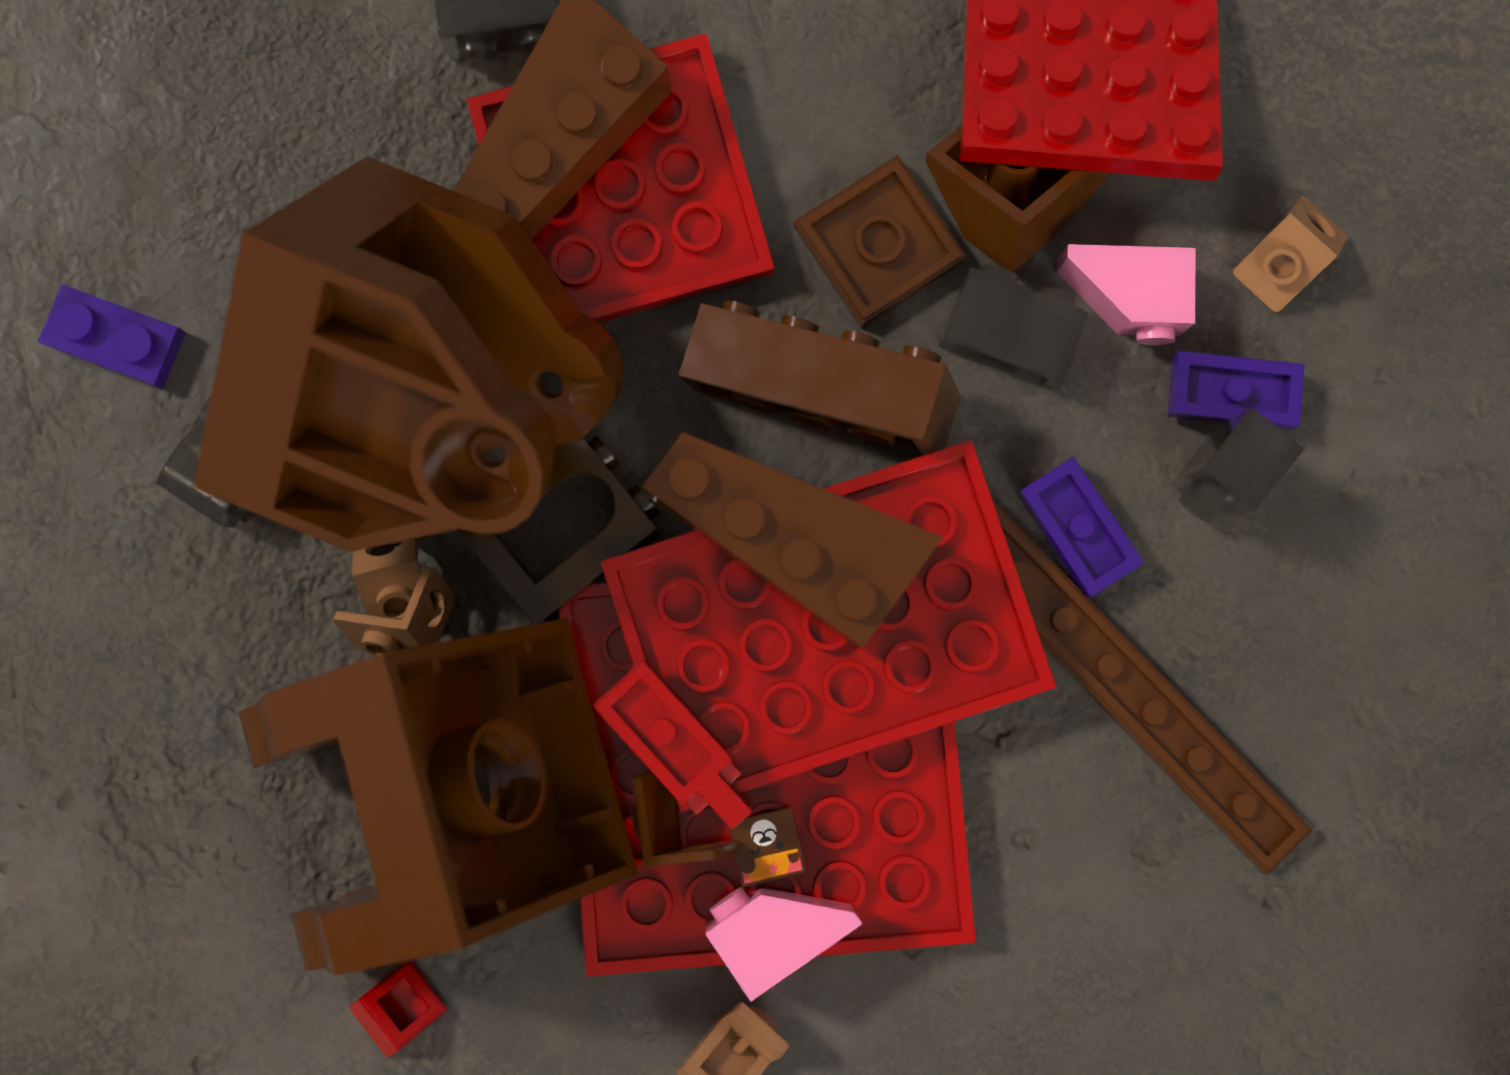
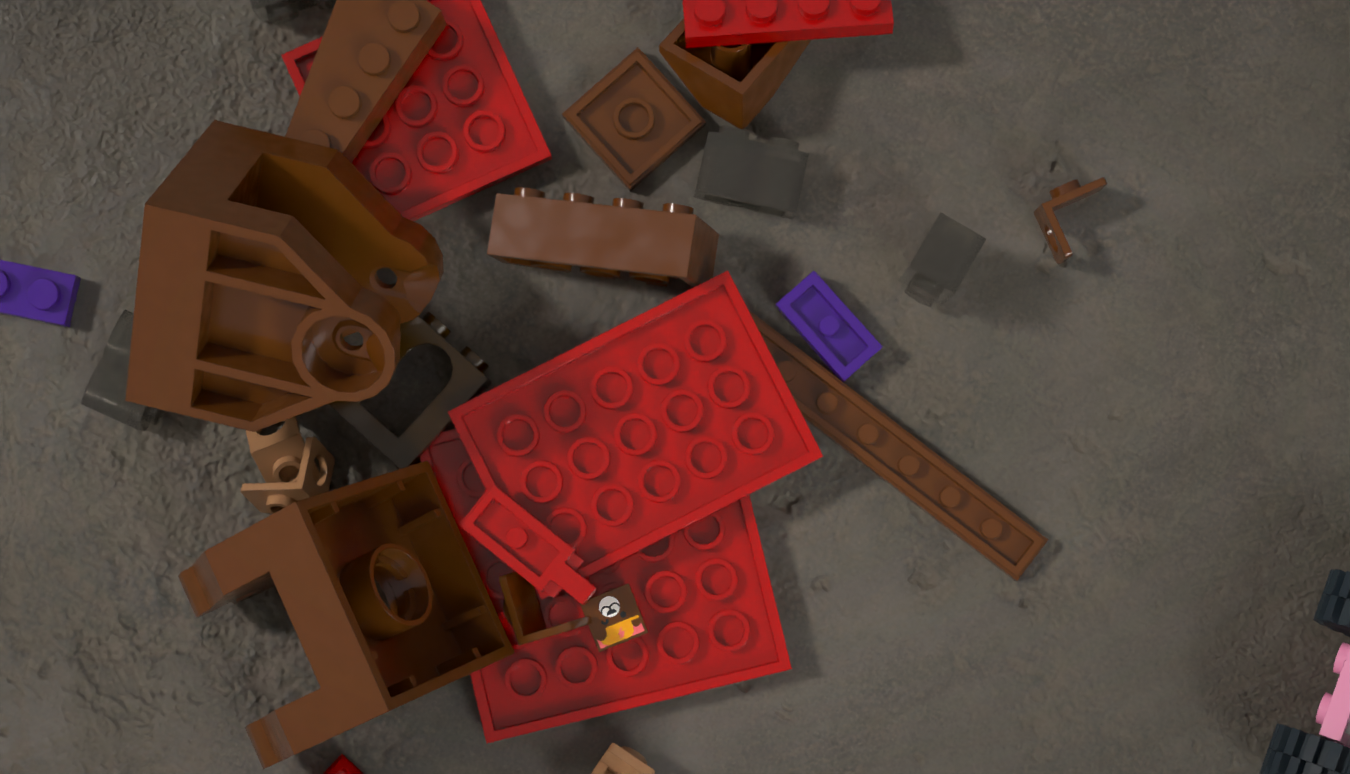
camera: 10 degrees left, 0 degrees up
reddish brown wedge [642,432,943,650] -> none
bright pink slope [705,887,862,1001] -> none
bright pink slope [1057,244,1196,345] -> none
dark purple plate [1167,351,1305,430] -> none
medium nougat bracket [1233,196,1348,312] -> none
none -> reddish brown bracket [1034,177,1107,264]

